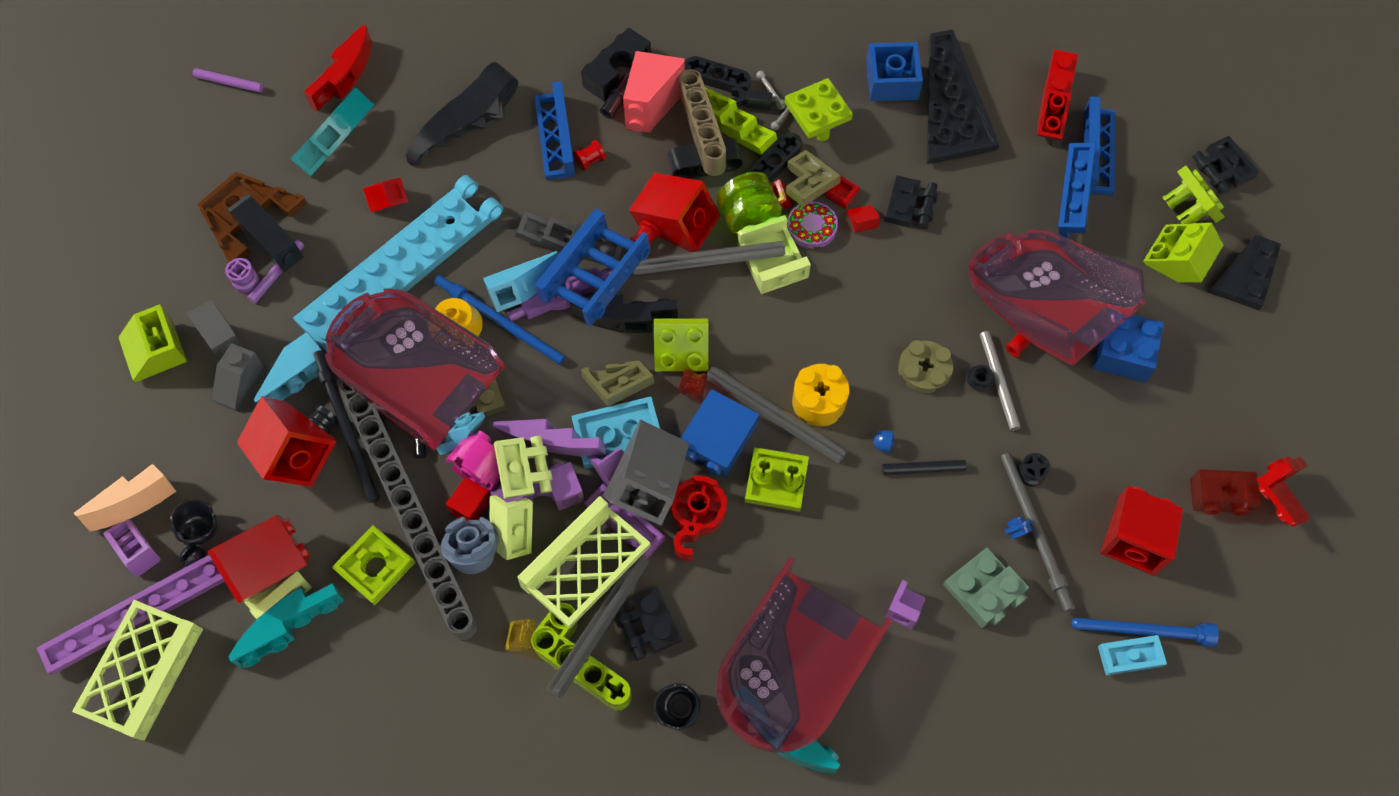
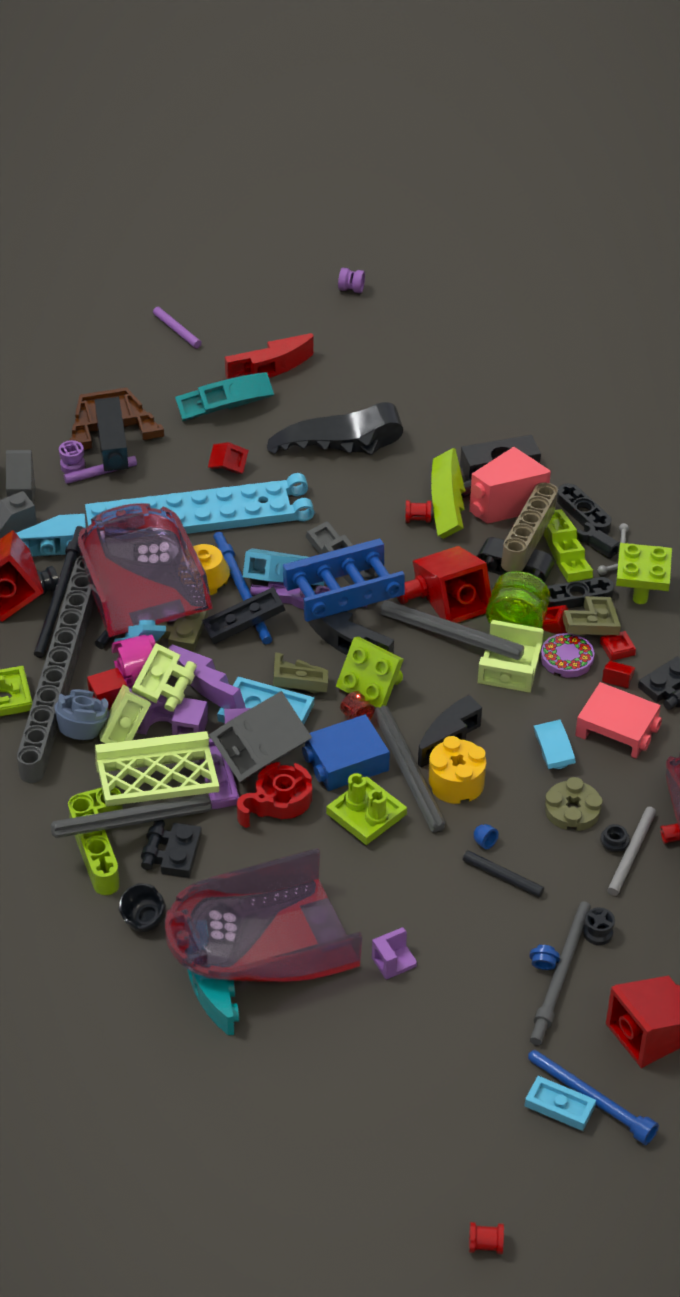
camera: 35 degrees right, 20 degrees down
clear yellow tile [505,618,536,652] -> none
blue fence [534,81,575,180] -> none
sand green plate [943,548,1029,629] -> none
none -> black plate [202,587,286,644]
none -> black slope [418,695,482,768]
none -> lime slope [431,448,465,539]
none -> medium azure slope [534,720,576,769]
none -> coral panel [575,682,662,759]

